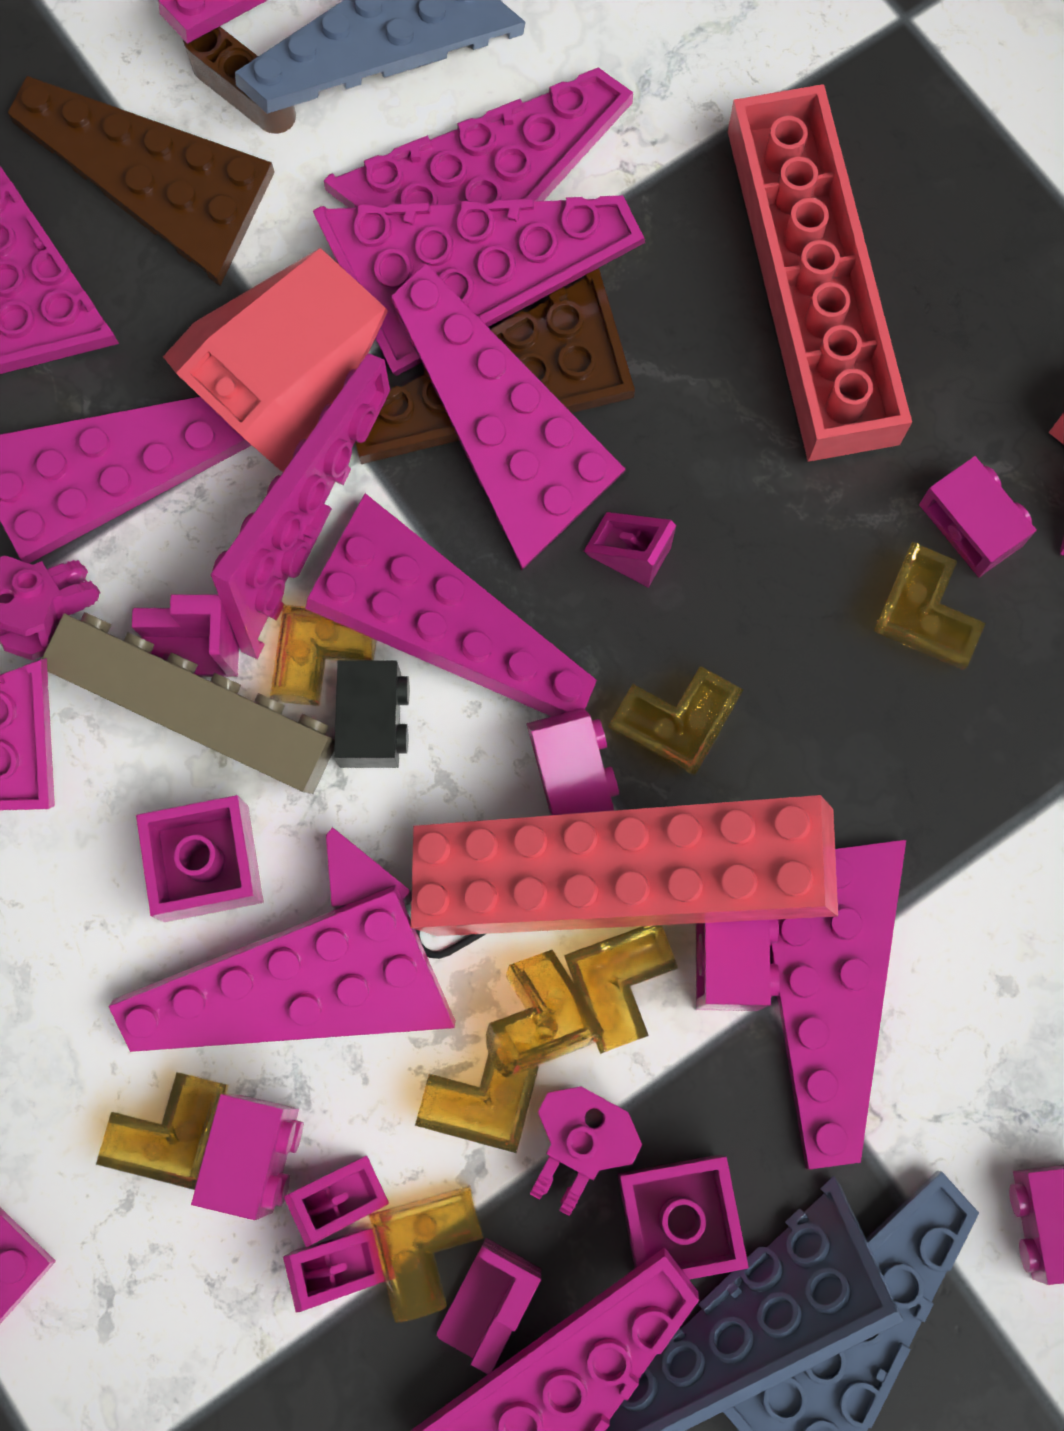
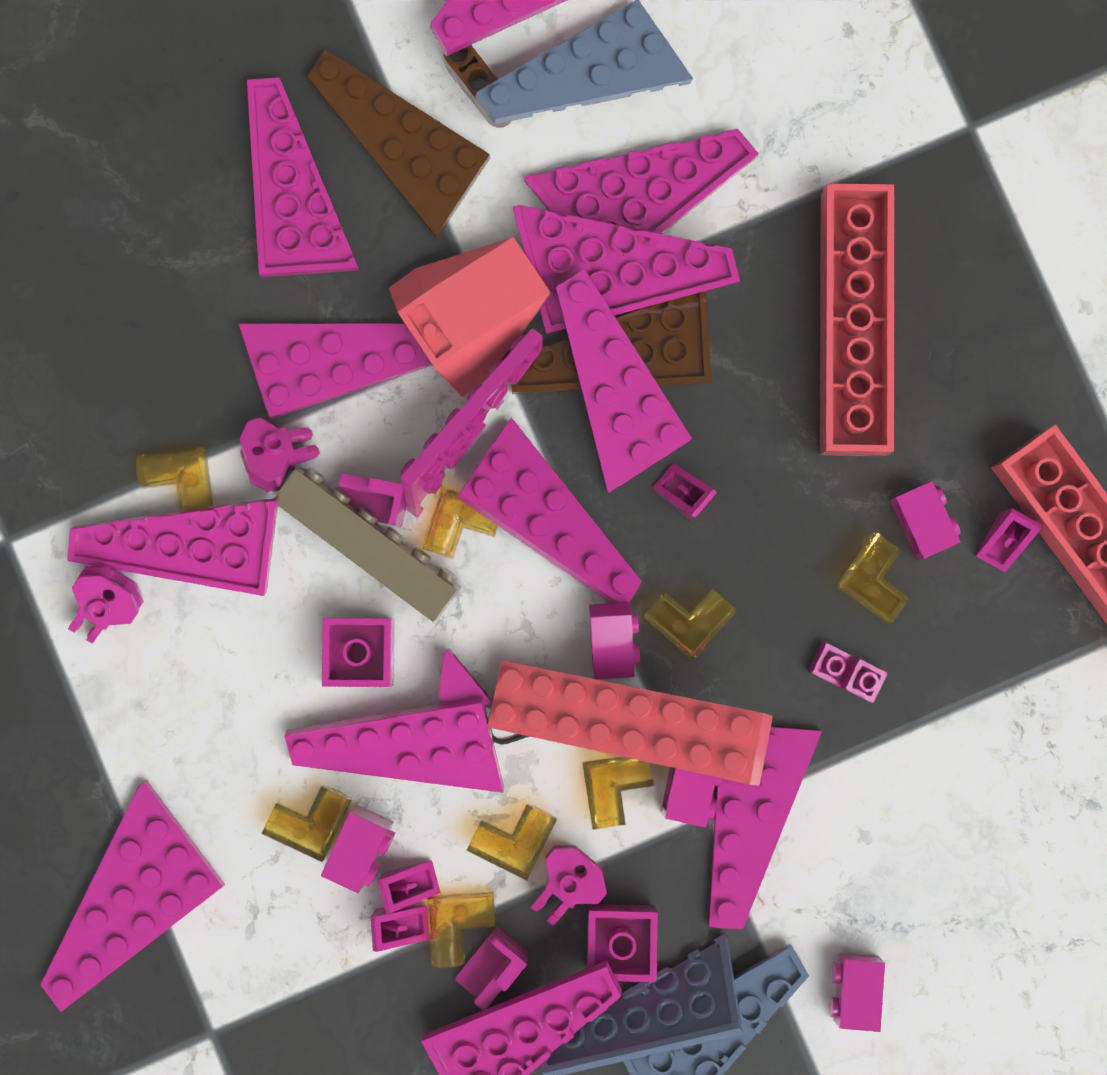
camera: 10 degrees right, 10 degrees up
pearl dark grey brick [334,660,410,768] -> none
clear yellow brick [486,950,605,1077] -> none
none -> dark pink slope [808,642,888,703]

